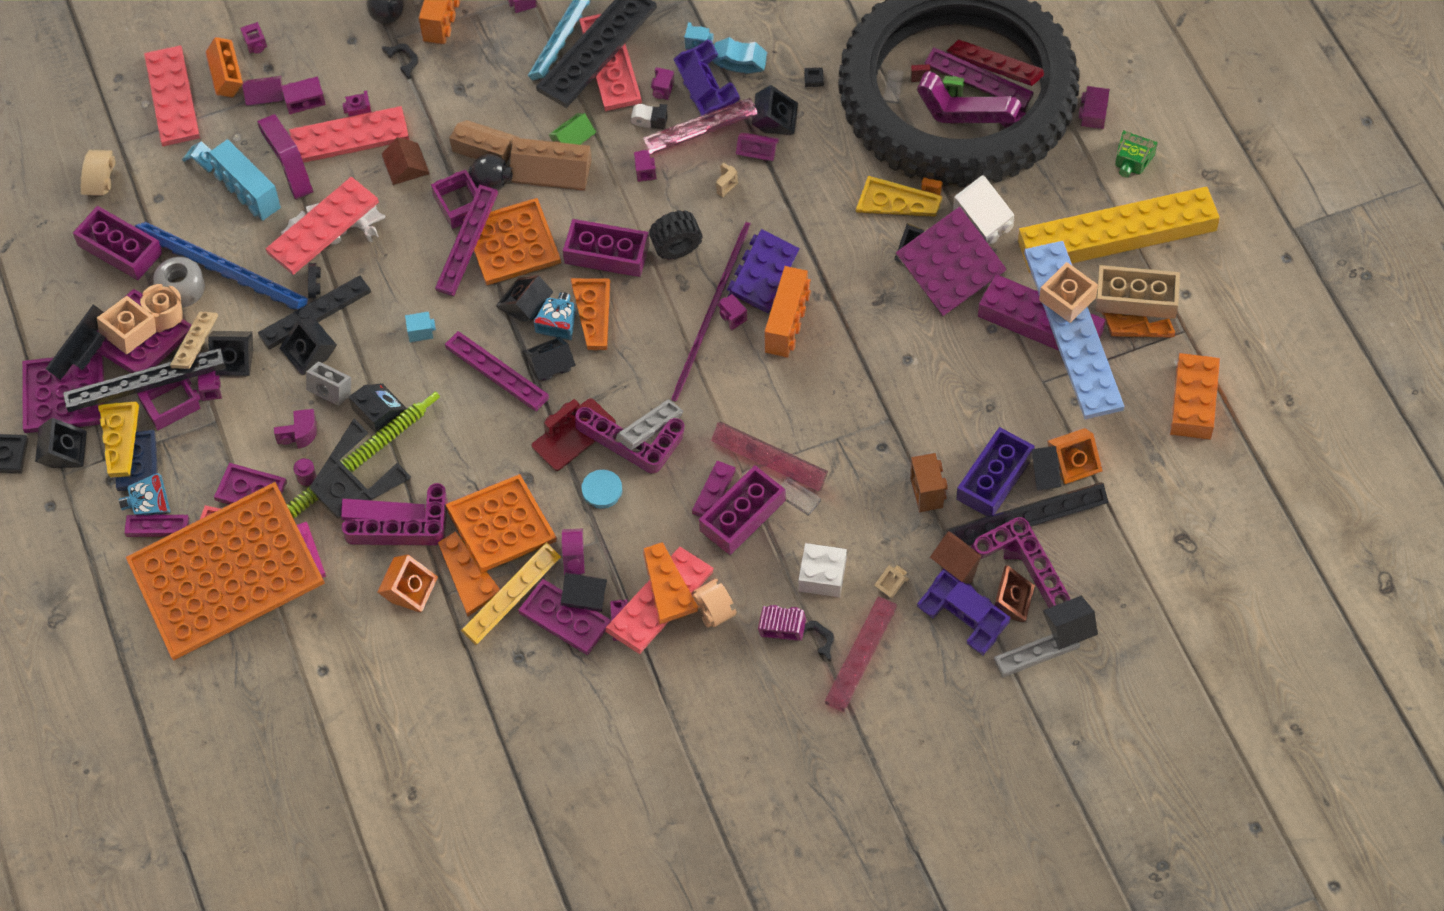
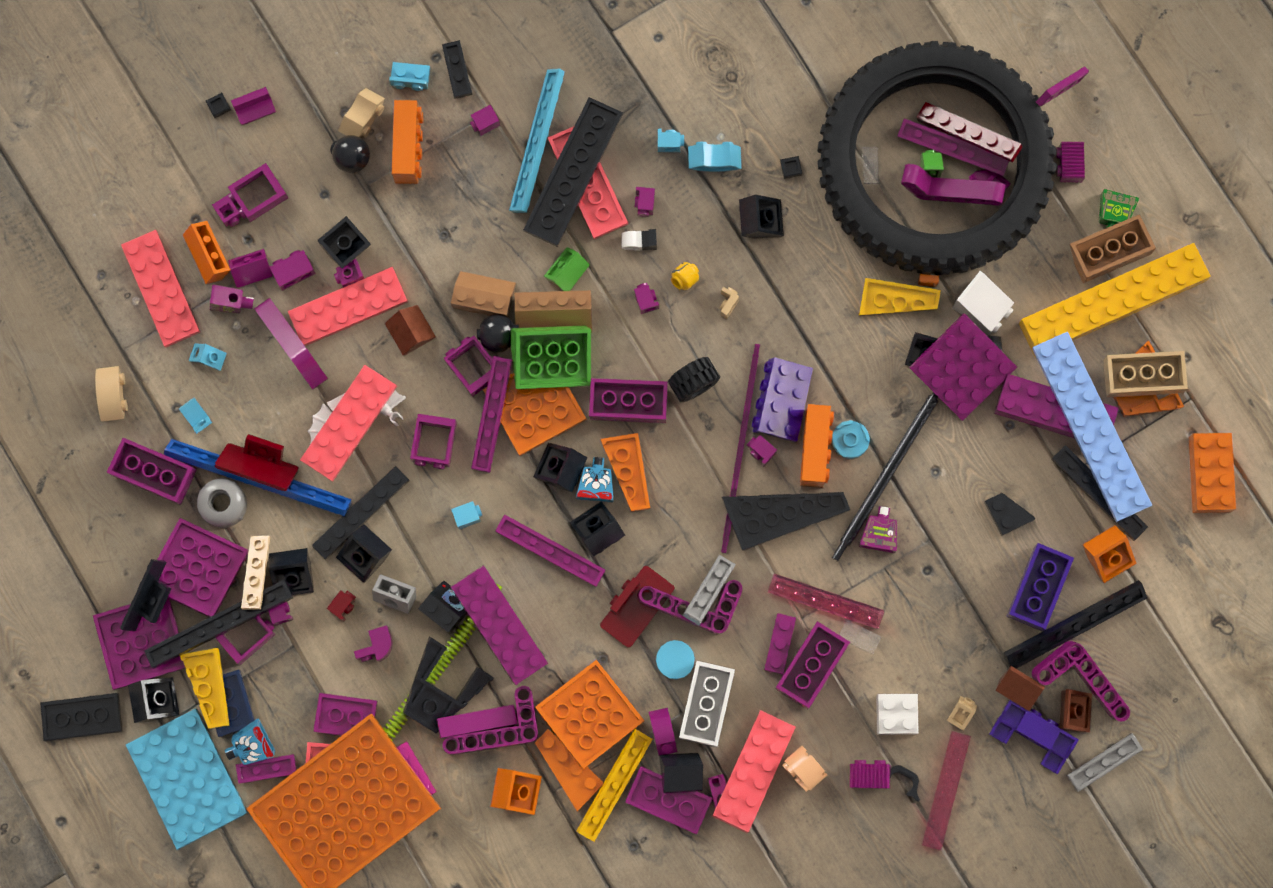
camera: 10 degrees left, 20 degrees up
light nougat brick [97,296,156,354] -> none
light nougat brick [140,284,183,332] -> none
medium azure brick [209,139,281,221] -> none
magenta brick [293,458,317,486] -> none
black plate [308,263,321,299] -> none
black helmet [382,43,419,79] -> none
clear pink plate [643,98,758,155] -> none
orange wing [643,542,698,625] -> none
dark purple bracket [673,39,741,120] -> none
magenta panel [736,132,779,161] -> none
dark red tile [910,64,931,82] -> none
dark orange brick [910,453,948,513] -> none
black brick [1031,446,1061,490] -> none
light nougat brick [1039,262,1098,323] -> none
black slope [1043,595,1098,650] -> none
none -> medium azure plate [126,708,248,850]
none -> medium azure bracket [179,398,212,434]
none -> magenta torso [210,285,254,314]
none -> dark red bracket [215,434,299,491]
none -> magenta window [228,163,288,222]
none -> black slope [317,216,371,269]
none -> dark red brick [326,590,356,622]
none -> magenta window [410,414,457,469]
none -> magenta brick [450,565,548,685]
none -> bright green slope [511,326,591,389]
none -> yellow head [671,262,699,290]
none -> white brick [679,661,735,747]
none -> black wing [721,492,850,551]
none -> black axle [832,392,939,562]
none -> medium azure tile [832,420,870,459]
none -> magenta torso [859,506,897,554]
none -> black wing [984,493,1035,536]
none -> magenta tile [1036,66,1089,106]
none -> black plate [1051,445,1148,541]
none -> medium nougat slope [1070,214,1156,283]

